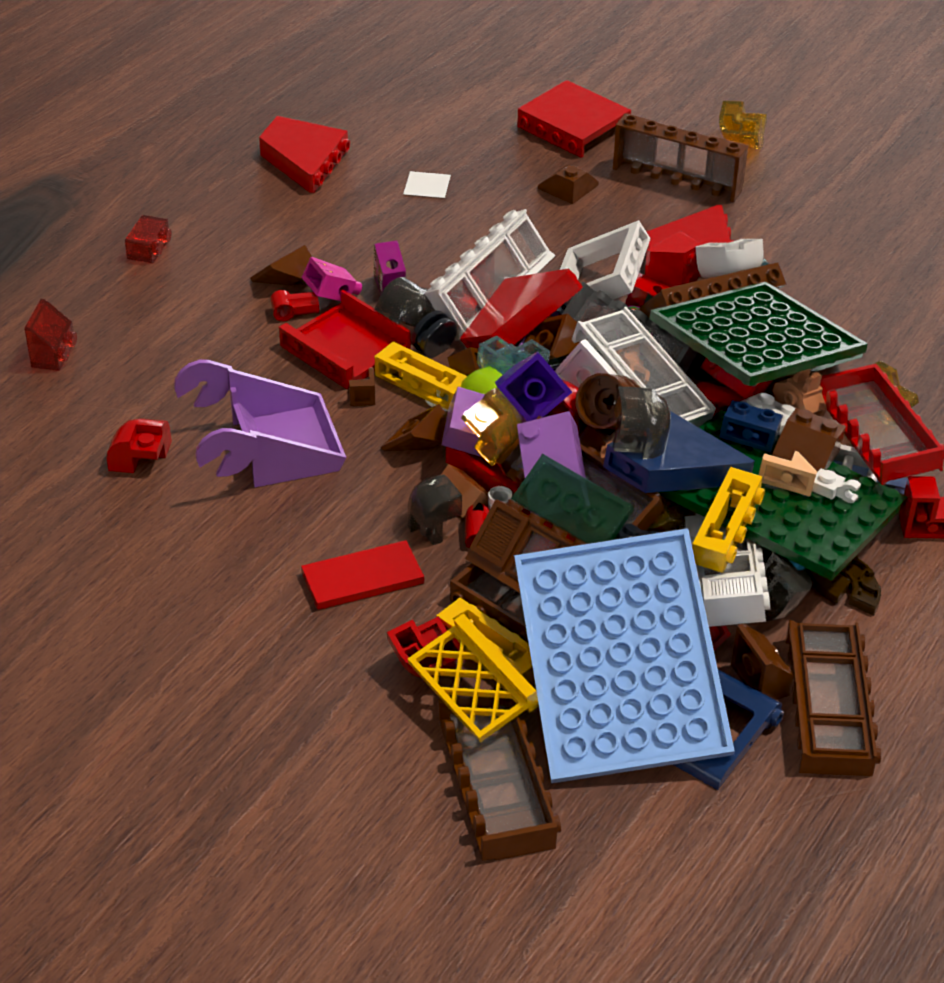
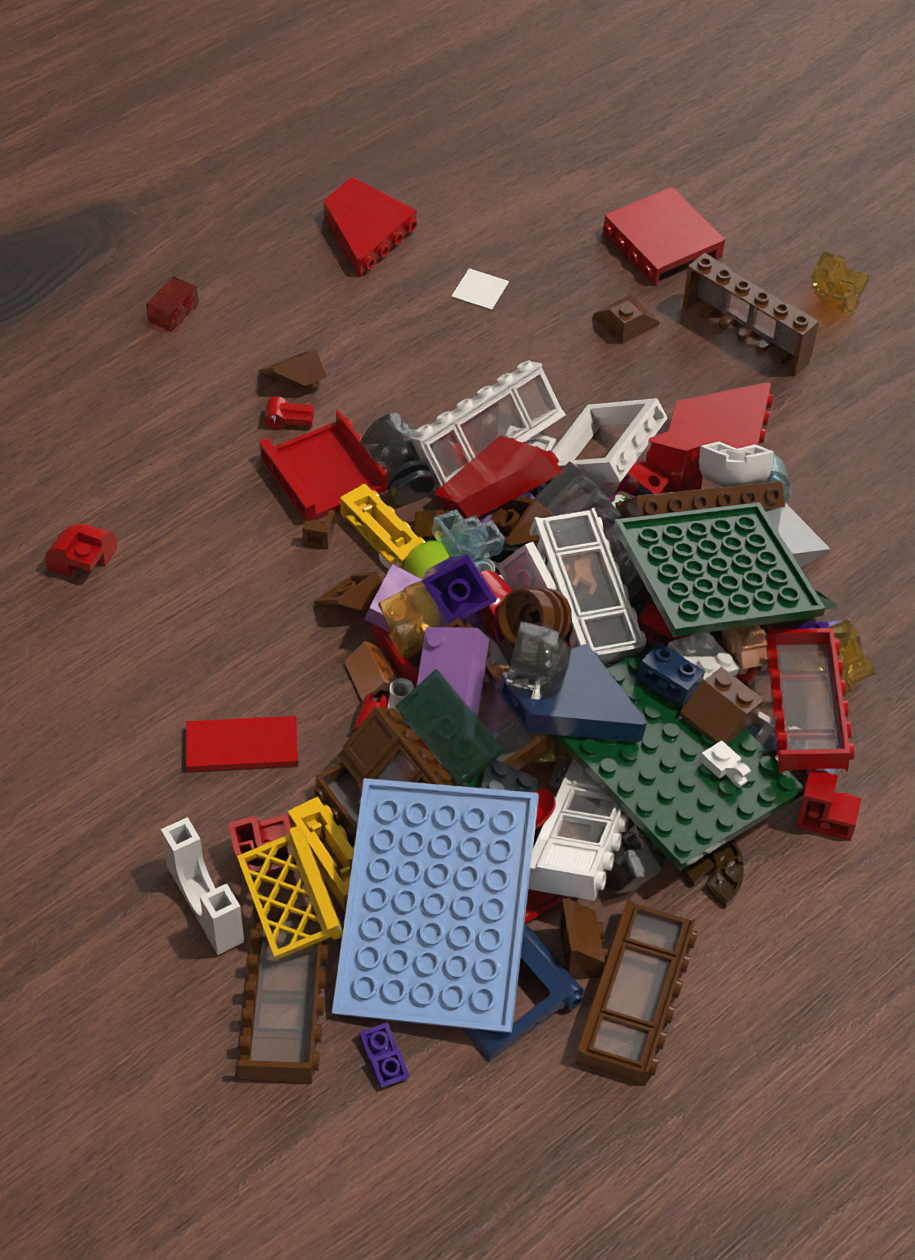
camera: 15 degrees right, 10 degrees up
clear red slope [24,299,77,371] -> none
medium lavender piece [174,360,346,487] -> none
dark pink torso [302,257,362,301] -> none
magenta torso [374,240,406,300] -> none
clear smoke brick [407,474,462,545] -> none
yellow brick [692,467,765,573] -> none
light nougat slope [759,451,817,496] -> none
none -> white arch [161,817,244,955]
none -> dark purple slope [358,1022,410,1088]

